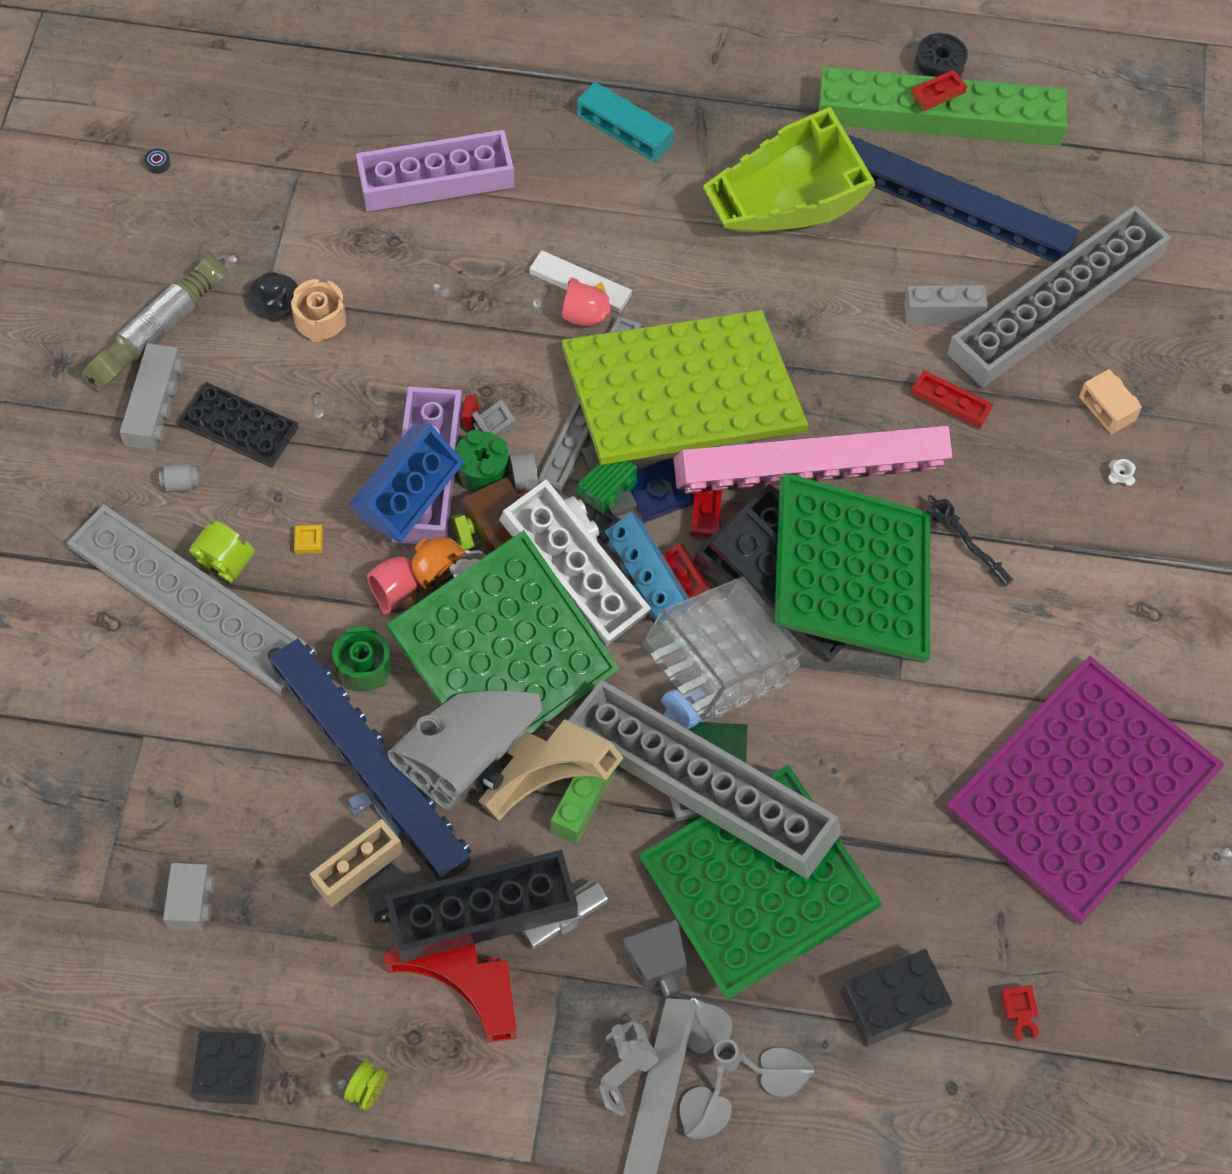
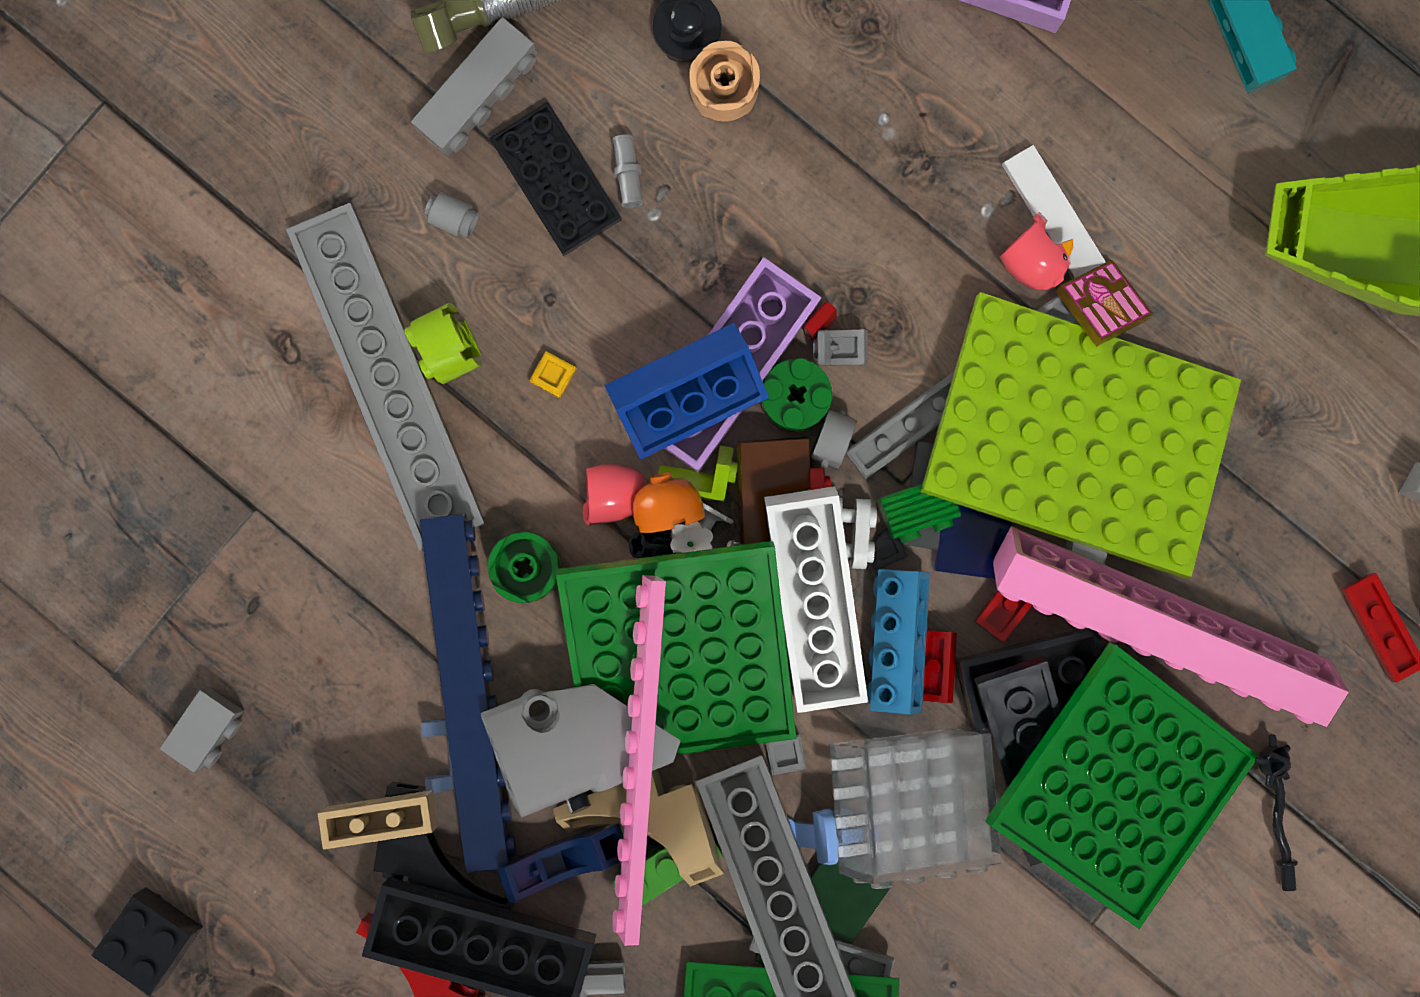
camera: 30 degrees right, 25 degrees up
none -> dark blue arch [497,823,624,903]
none -> light grey pin [612,134,644,208]
none -> bright pink plate [612,575,666,946]
none -> light grey tile [766,733,806,776]
none -> tile [1056,260,1153,347]

